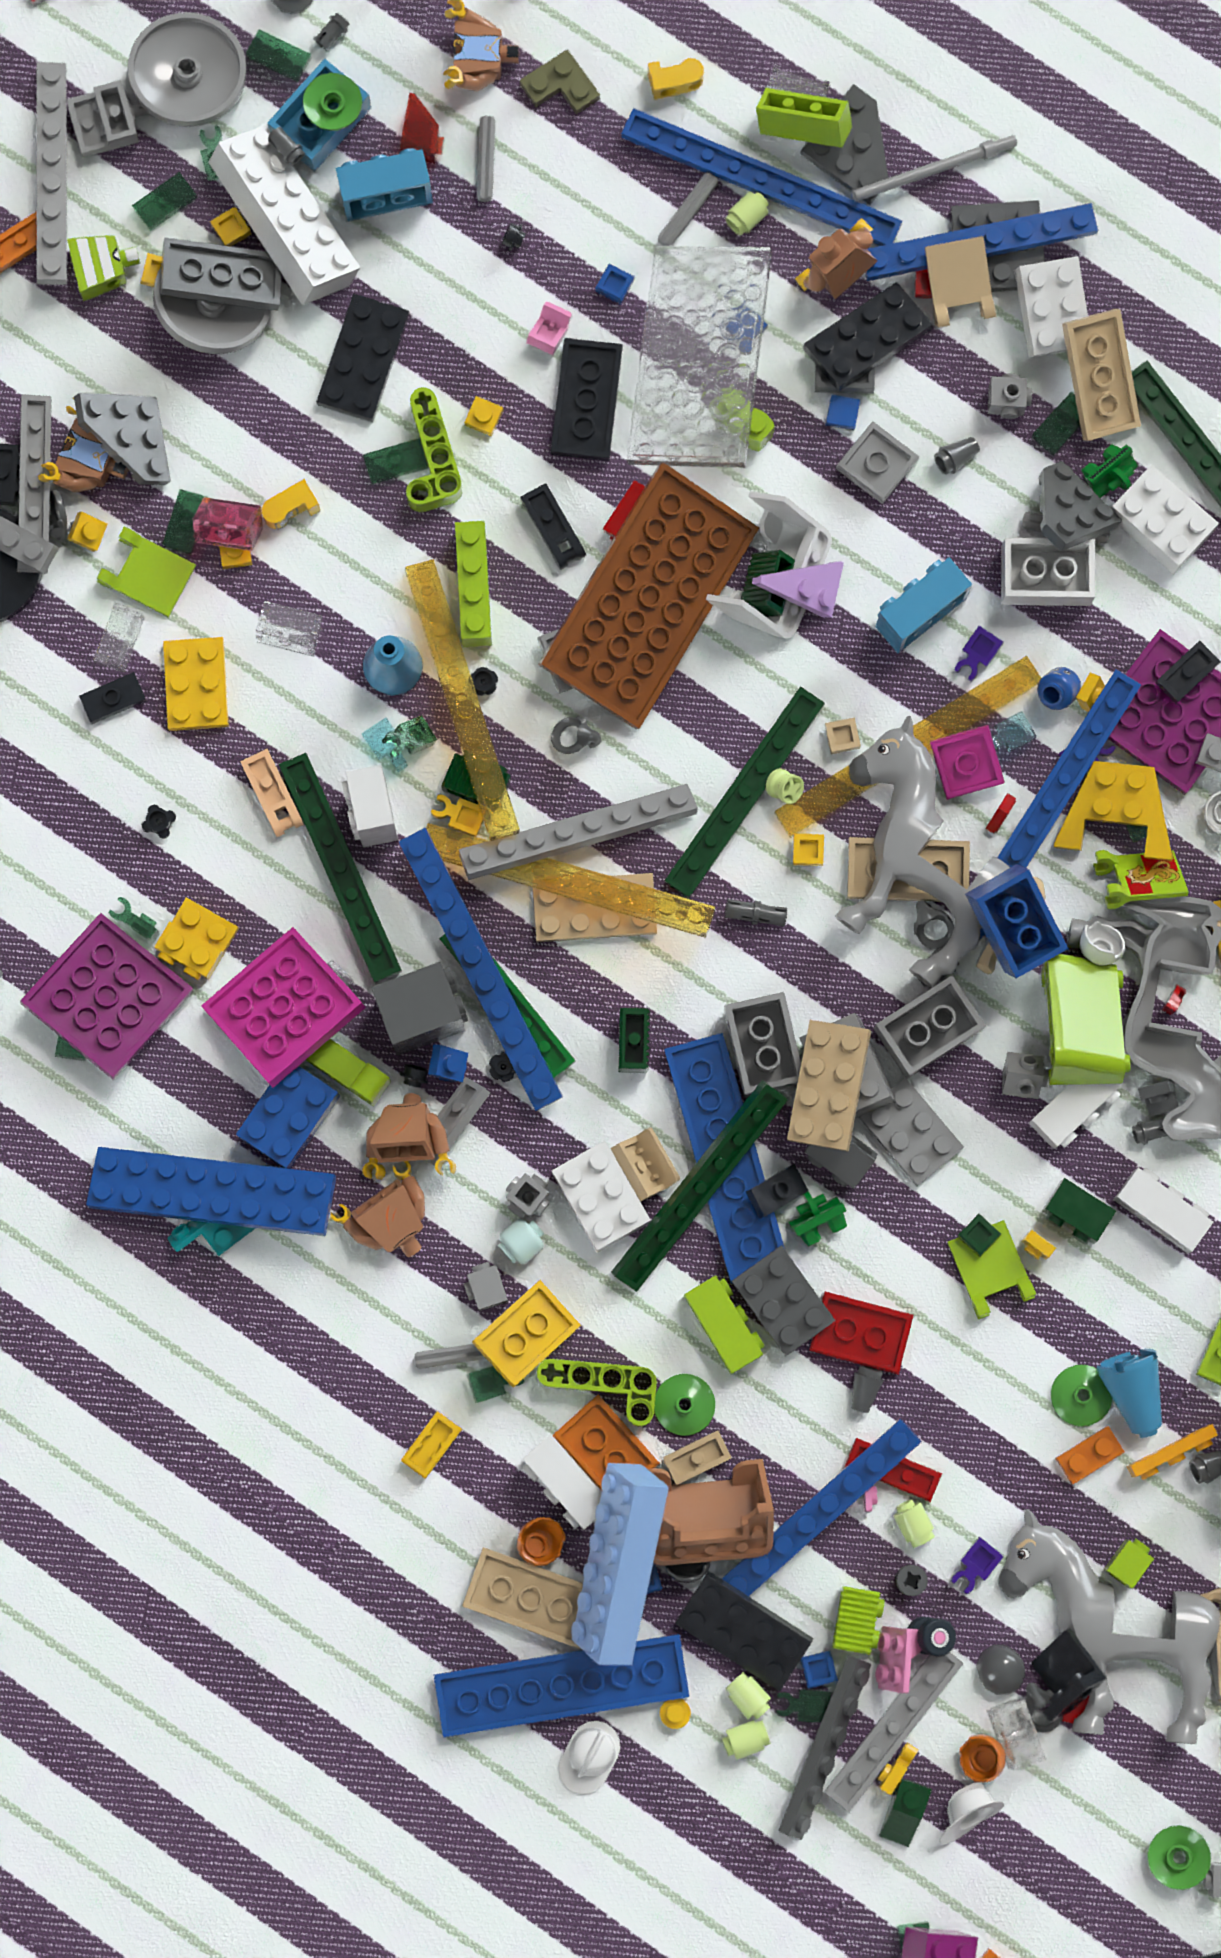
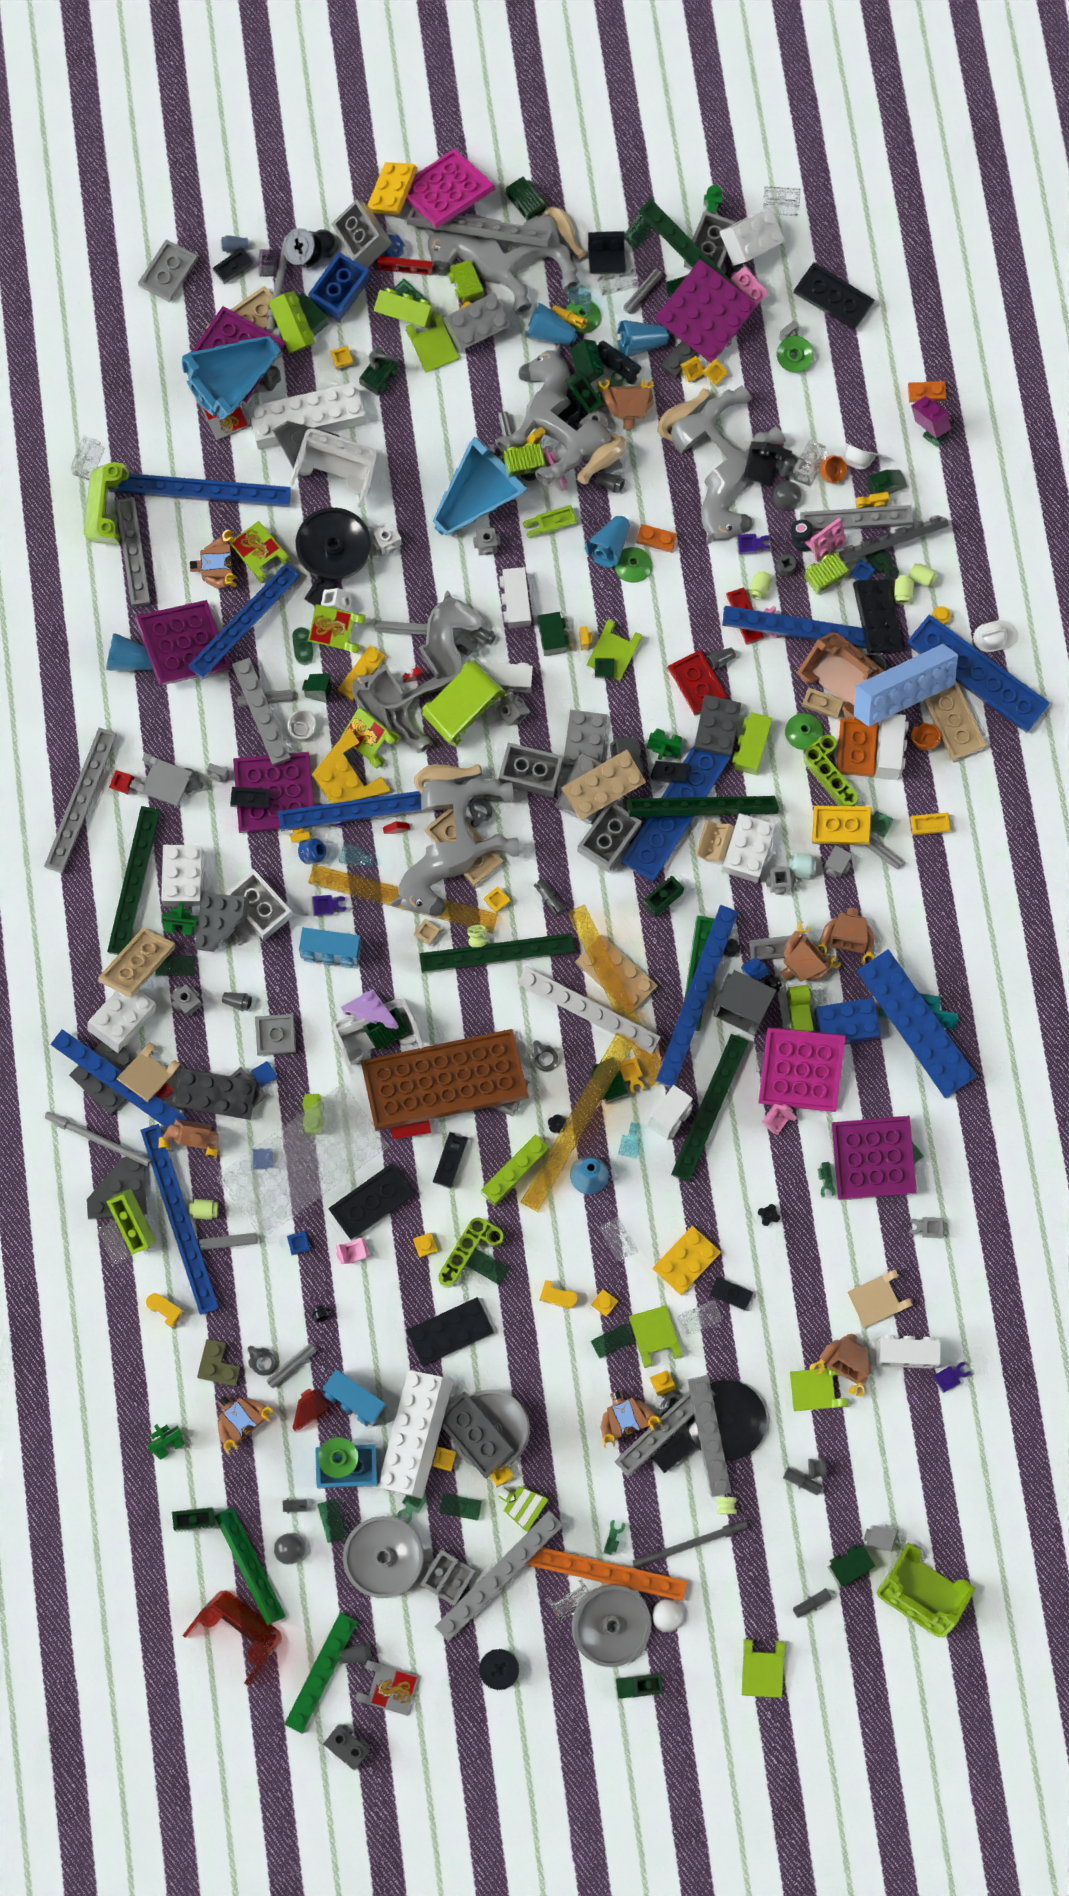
camera: 135 degrees left, 5 degrees down
plate [74,393,171,485] -> none
yellow plate [154,897,239,981] -> none
clear pink brick [193,497,263,551] -> none
light nougat plate [240,749,304,837] -> none
dark grey pin [267,127,305,165] -> none
clear green plate [381,715,438,757] -> none
dark pink plate [930,725,1005,800] -> none
blue brick [965,864,1068,979] -> none
white hair [1079,921,1125,965] -> none
lime brick [1103,1539,1154,1589] -> none
light orange plate [1126,1424,1218,1480] -> none
none -> dark grey piece [248,1346,276,1376]
none -> bright pink bracket [762,1104,797,1135]

